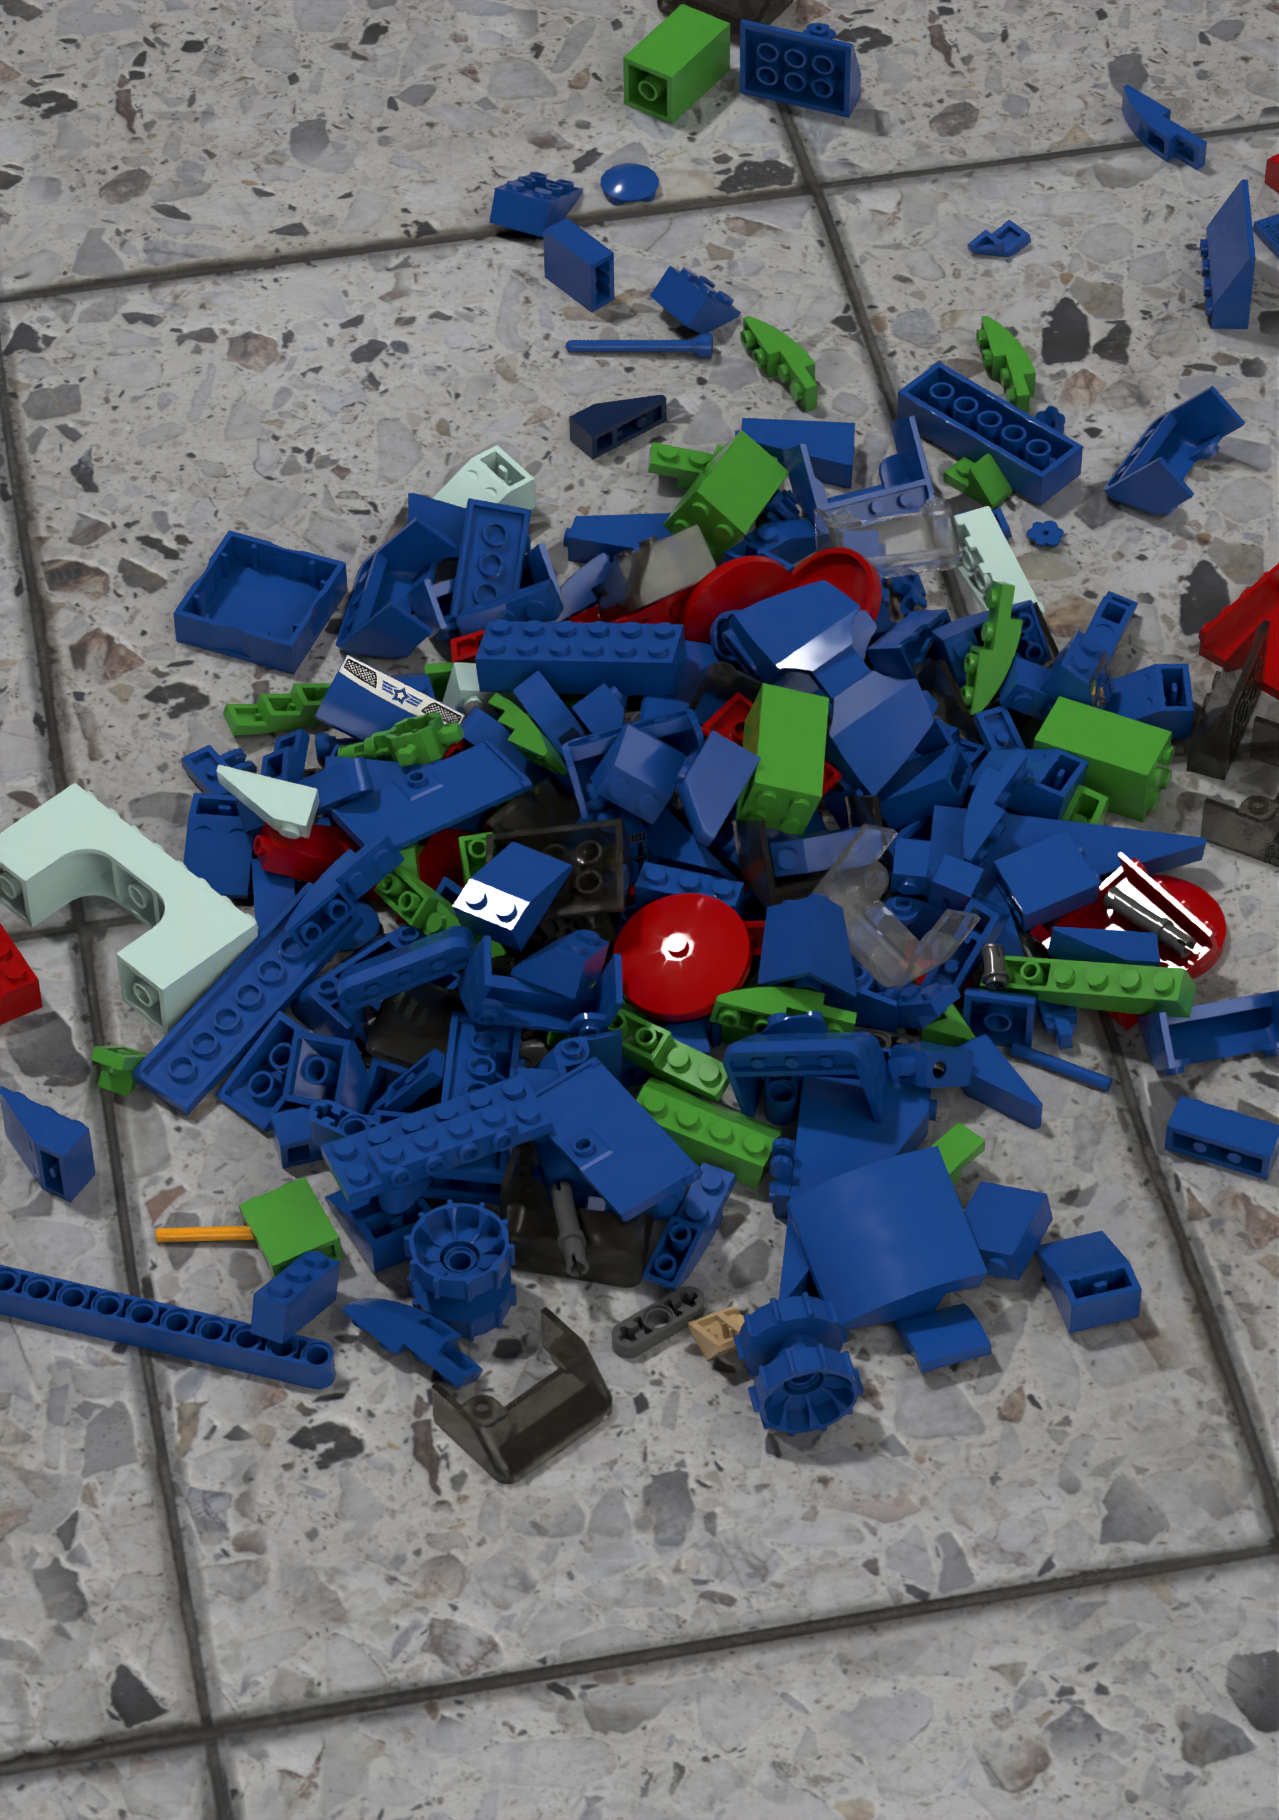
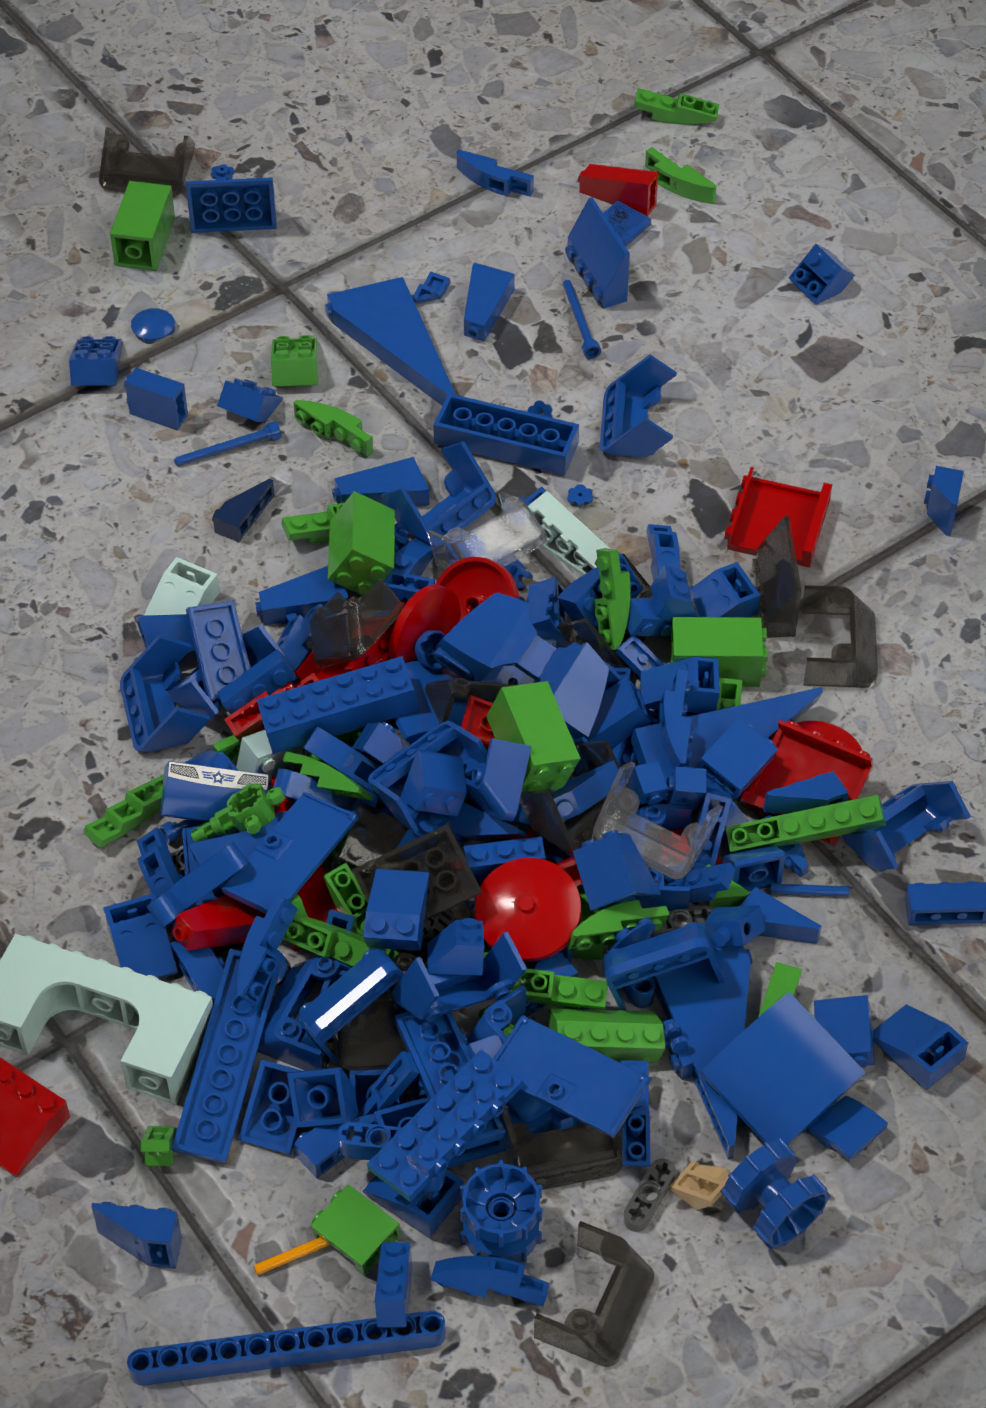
camera: 25 degrees left, 5 degrees up
blue tile [173,530,348,675] -> none
blue hinge [181,745,258,795] -> none
light aqua slope [216,764,320,839] -> none
dark grey pin [549,1181,590,1276] -> none
bright green slope [943,453,1012,510] -> none
bright green slope [976,316,1036,414] -> none
dark grey pin [981,943,1010,991] -> none
dark grey pin [1103,887,1196,958] -> none
none -> bright green slope [271,335,318,386]
none -> blue slope [325,277,456,406]
none -> blue slope [464,262,515,341]
none -> blue piece [563,280,601,359]

